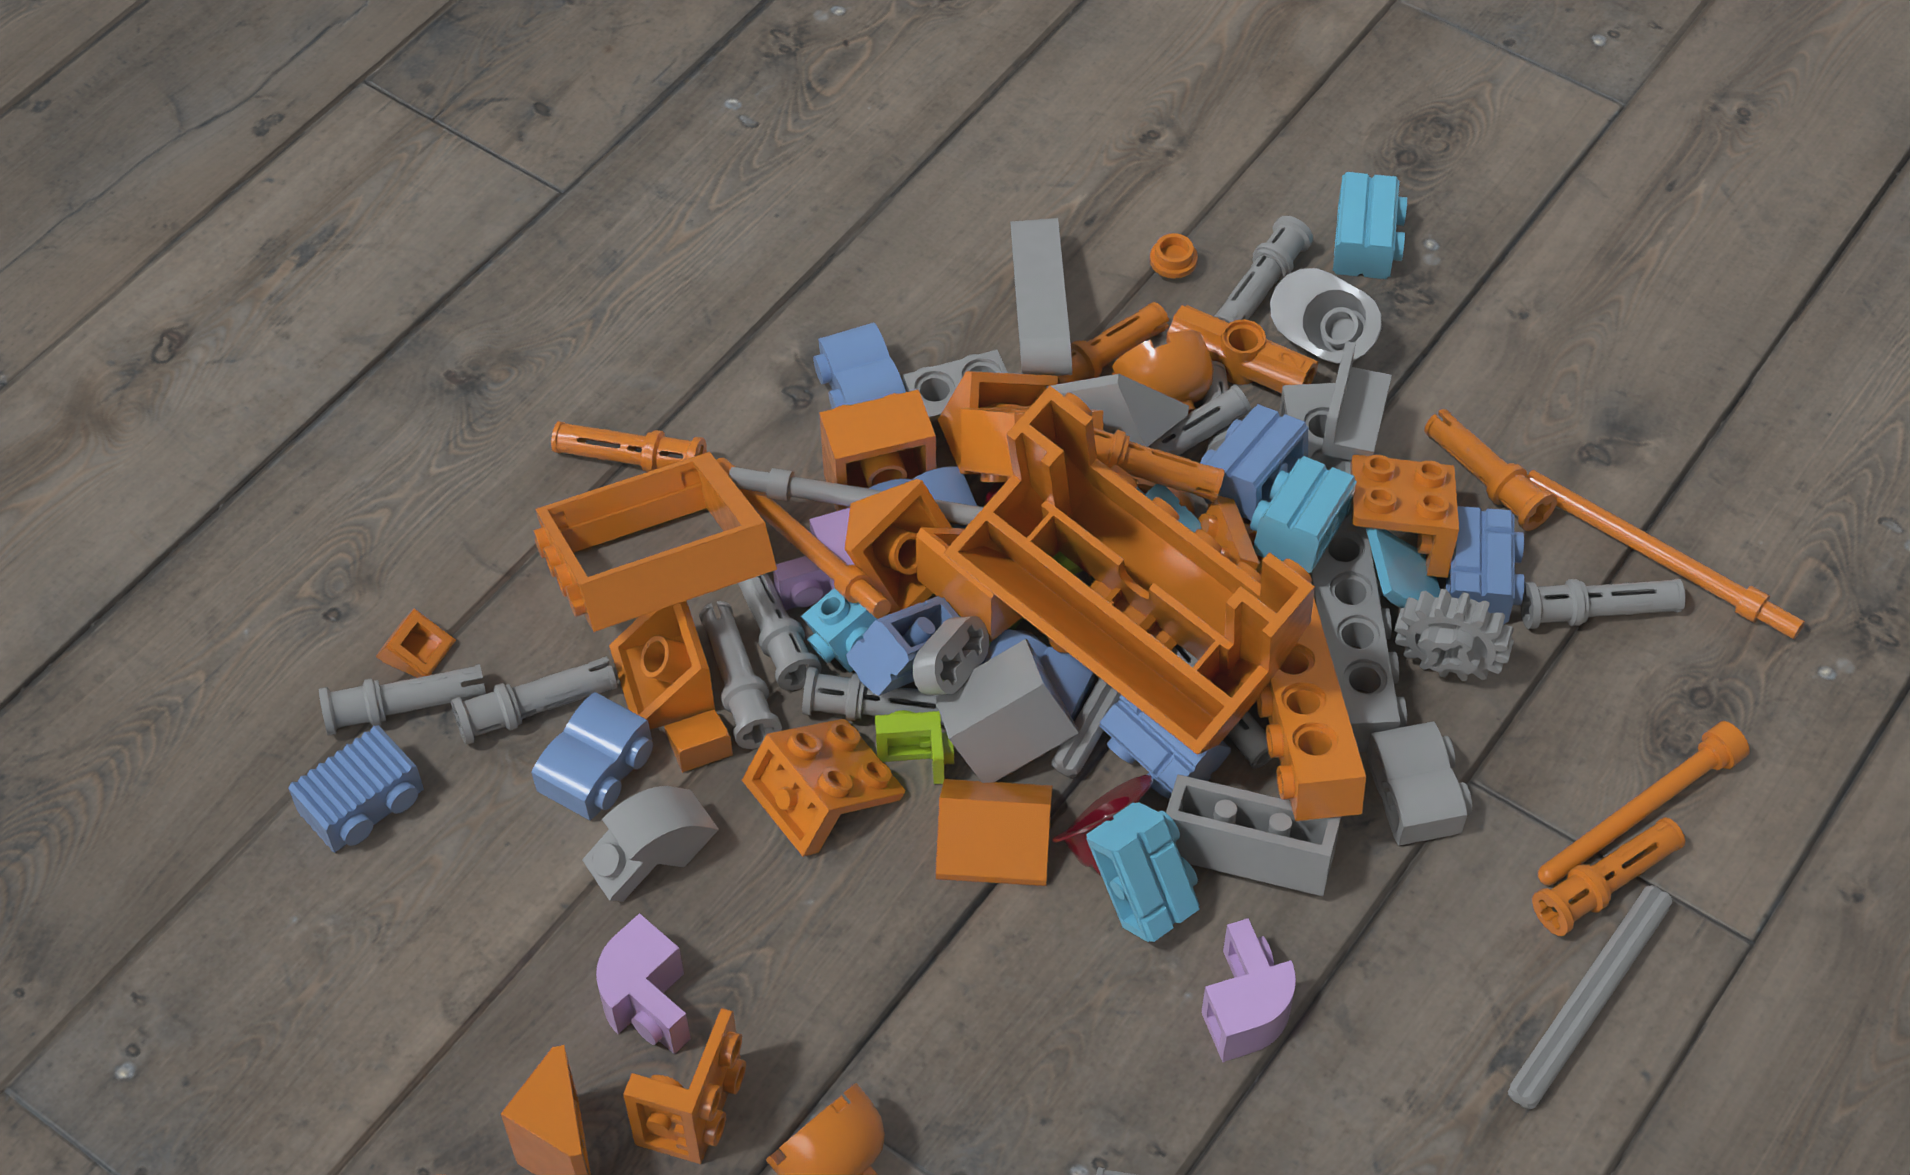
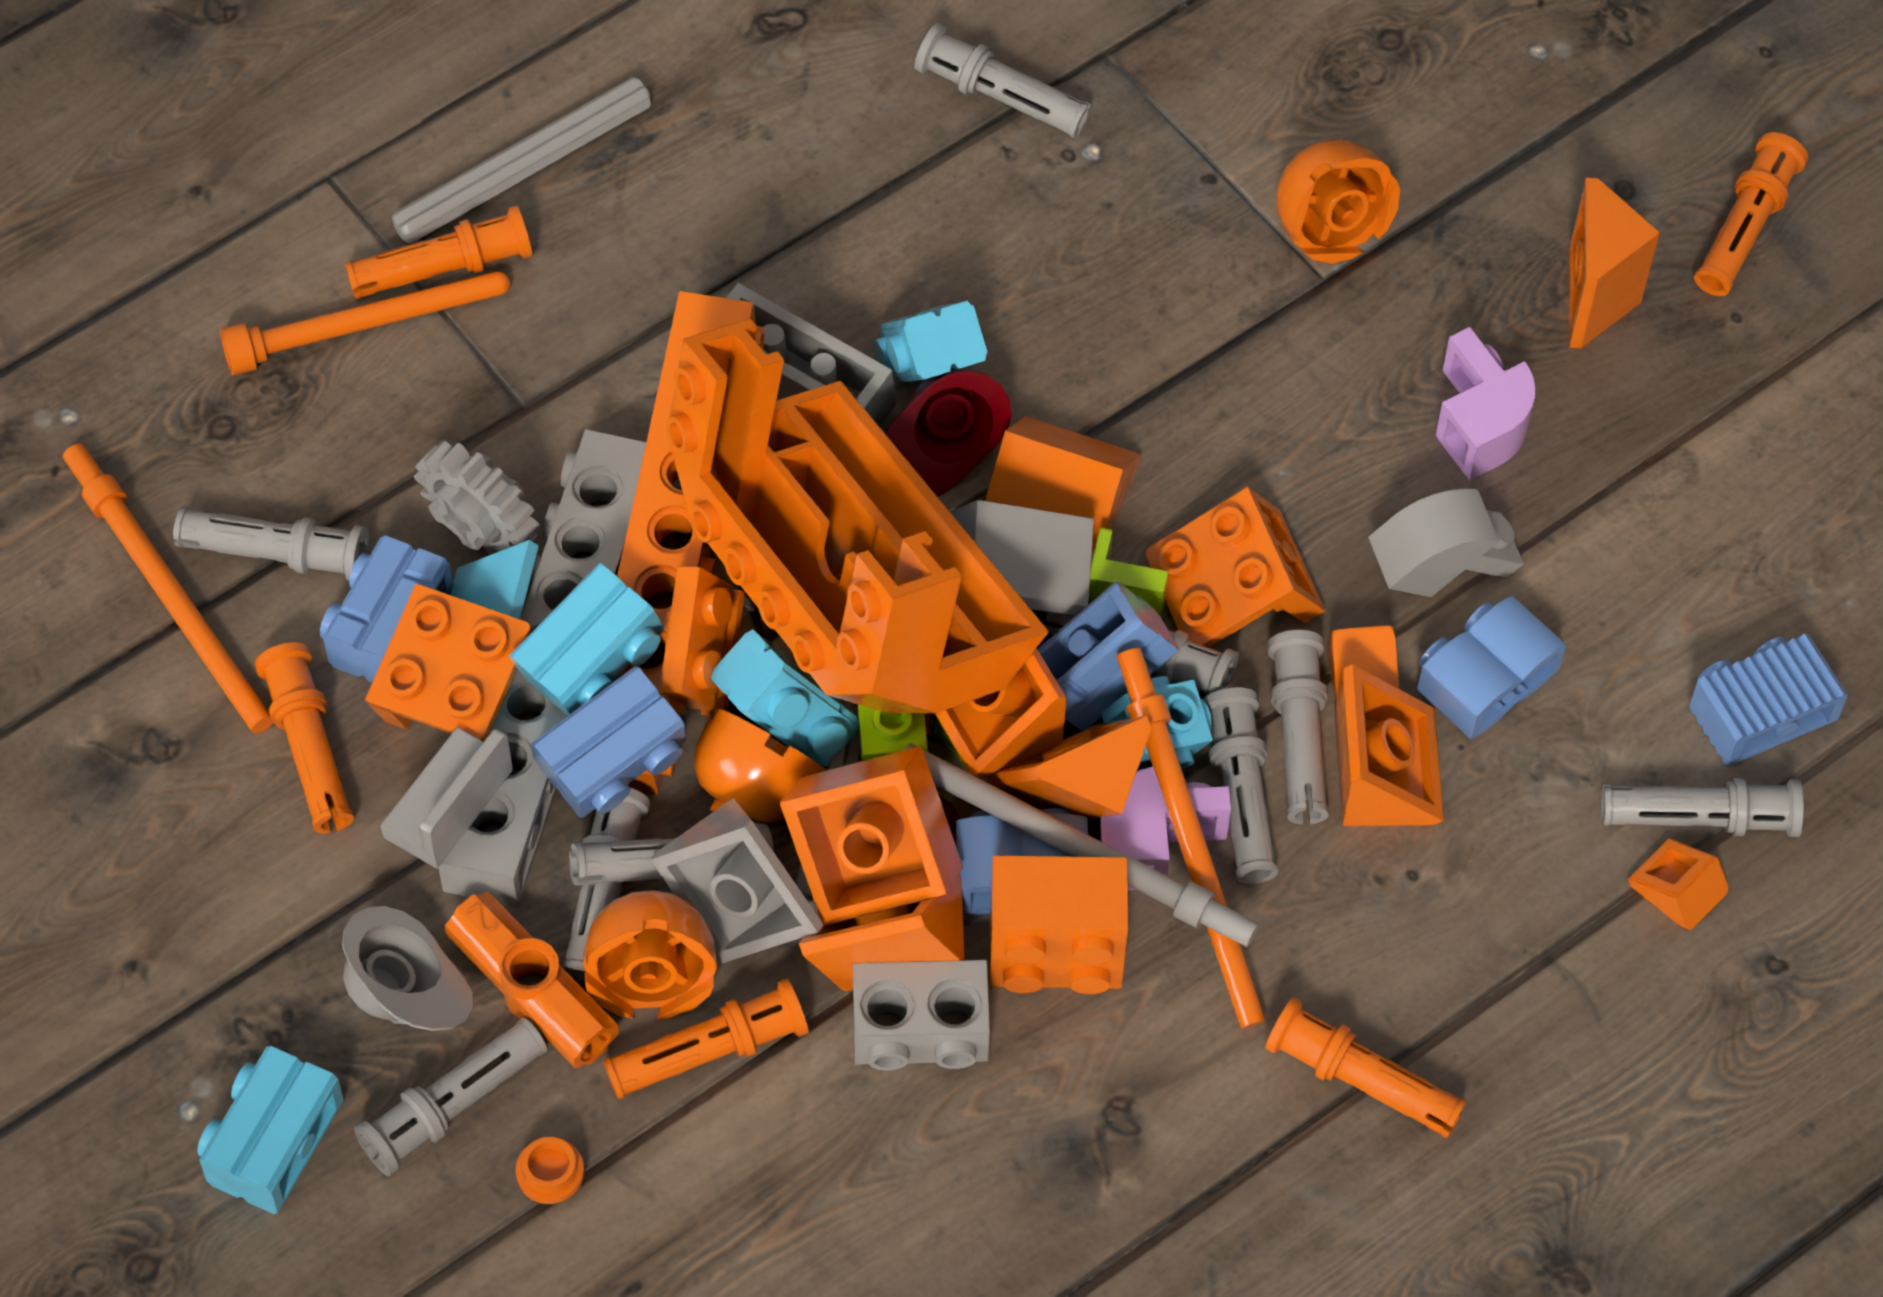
camera: 165 degrees left, 5 degrees up
light grey pin [451,656,617,745] -> none
orange window [533,452,777,632] -> none
orange bracket [623,1008,746,1164] -> none
medium blue brick [813,323,906,409] -> none
light grey beam [913,616,989,695] -> none
light grey beam [1010,218,1072,376] -> none
orange pin [1094,428,1225,502] -> none
lavender brick [1202,919,1296,1062] -> none
light grey brick [1367,721,1472,846] -> none

